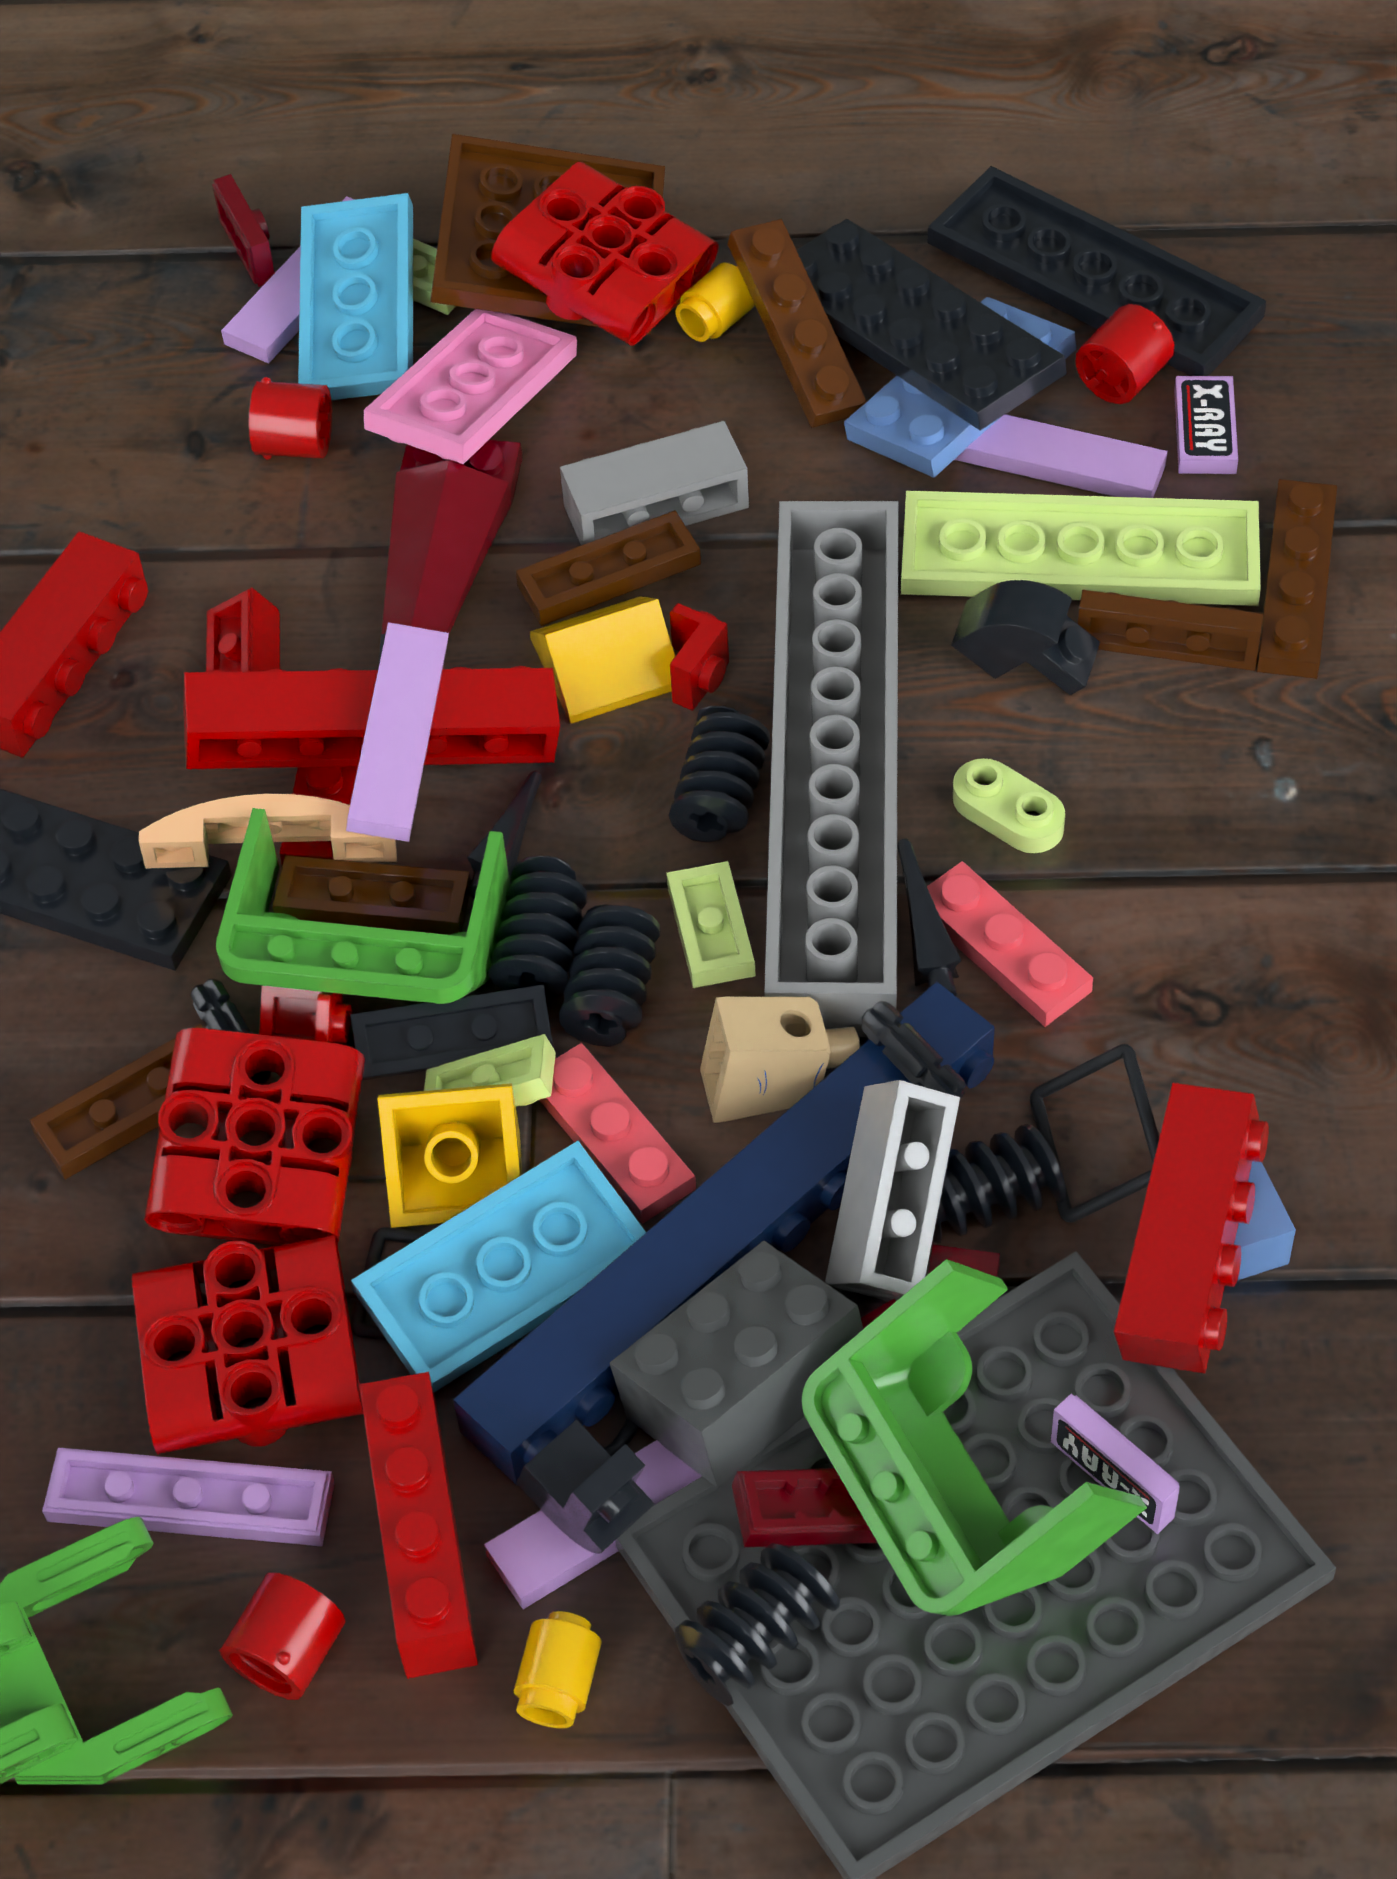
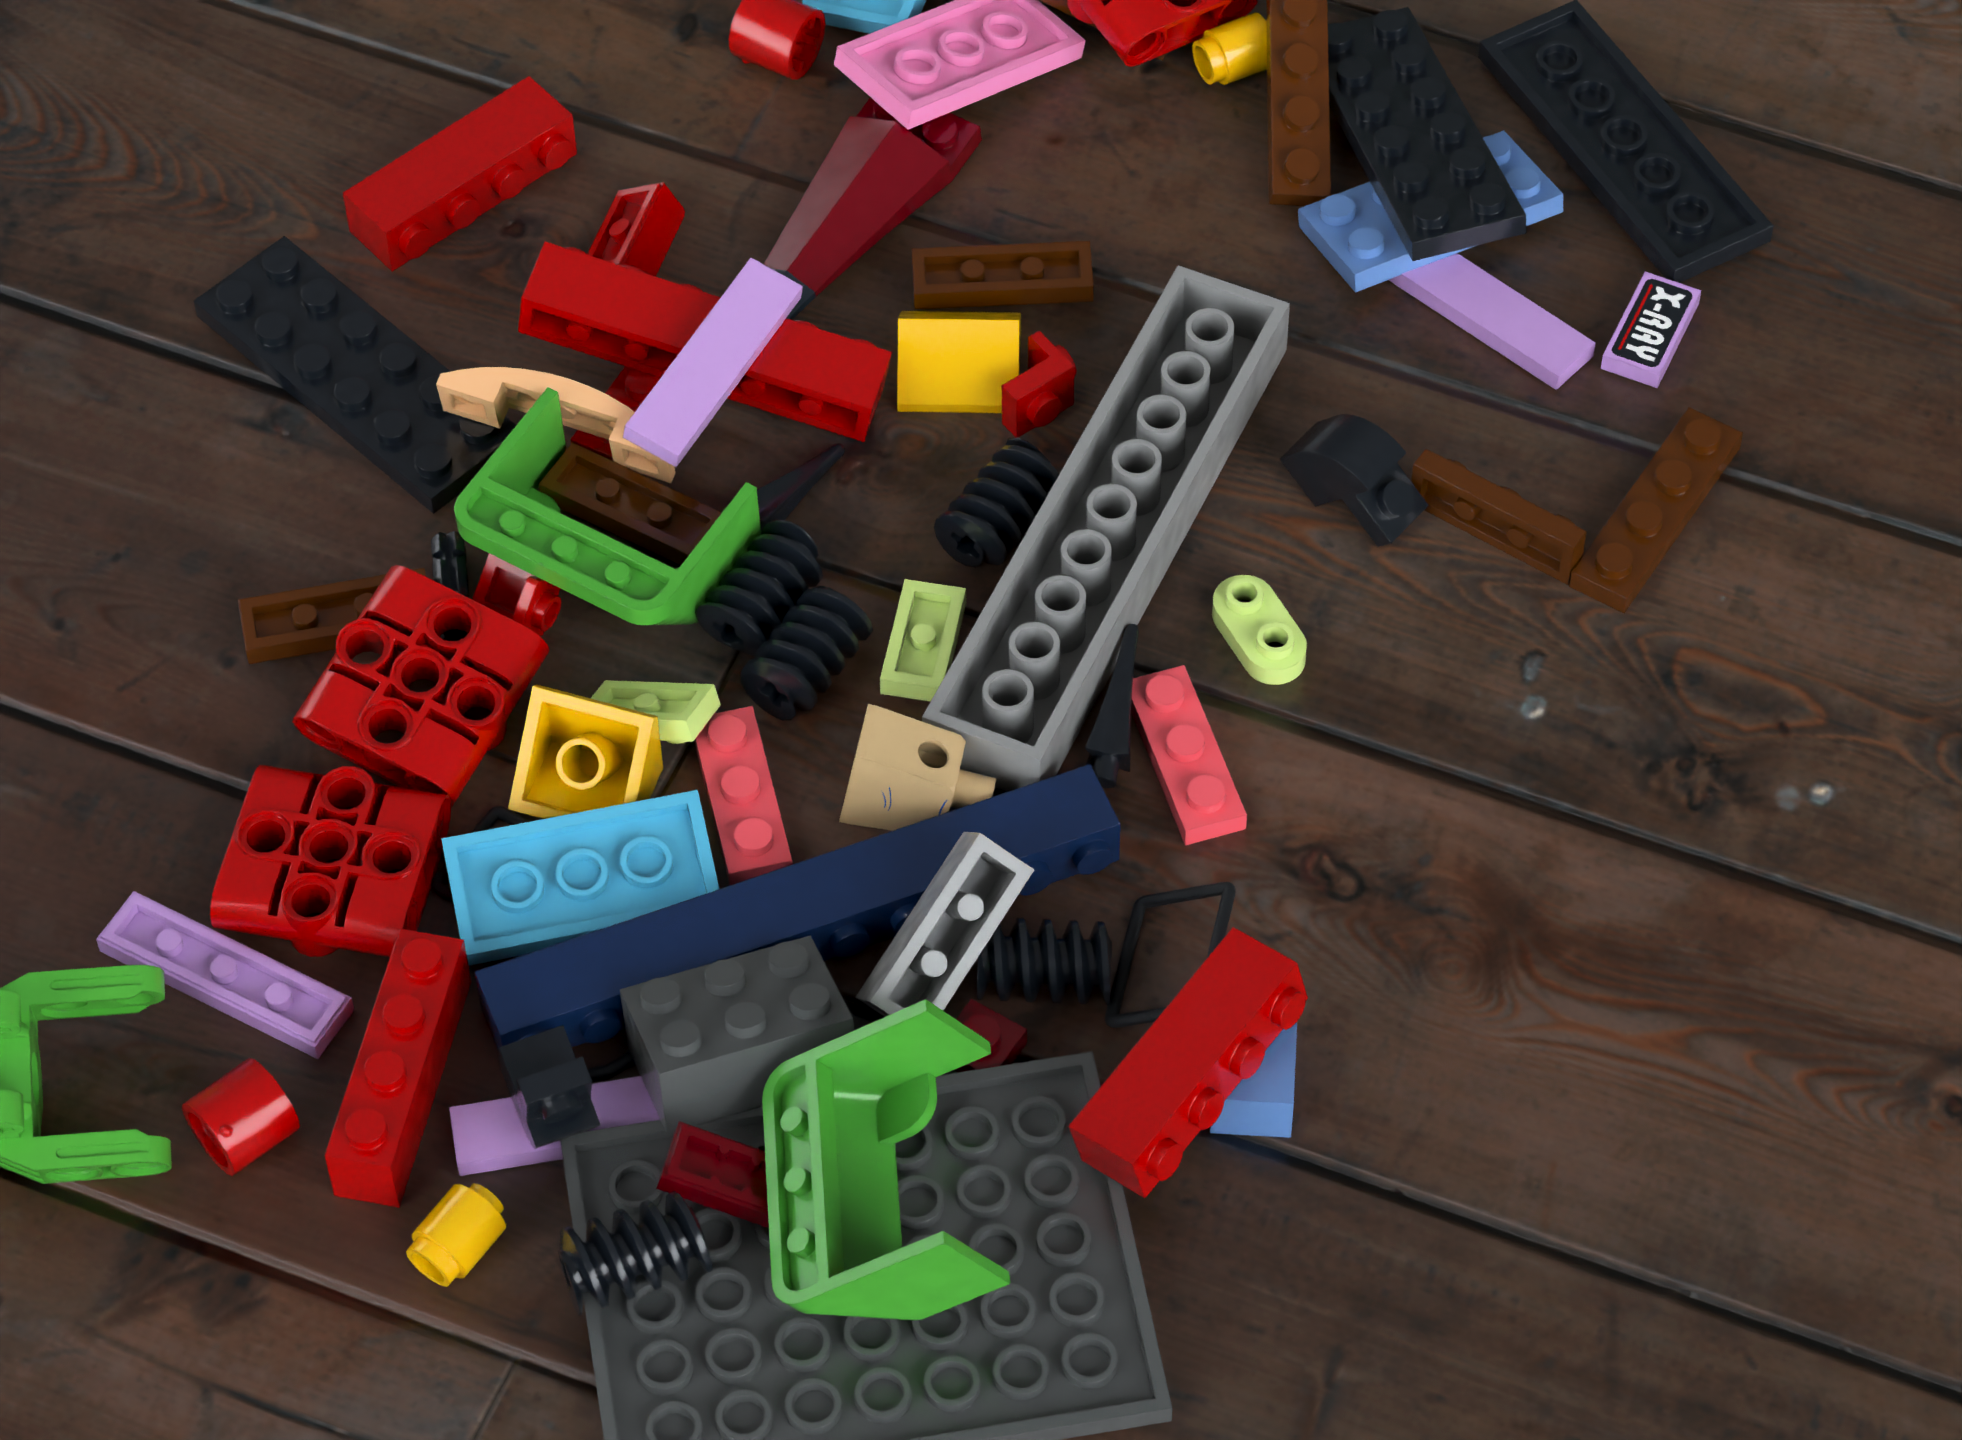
camera: 20 degrees right, 0 degrees up
black plate [350,985,553,1081] -> none
light grey brick [560,421,749,546] -> none
black axle [861,1001,965,1099] -> none
yellowish green plate [901,491,1261,606] -> none
lavender tile [1051,1394,1180,1534] -> none
red piece [1075,304,1175,405] -> none

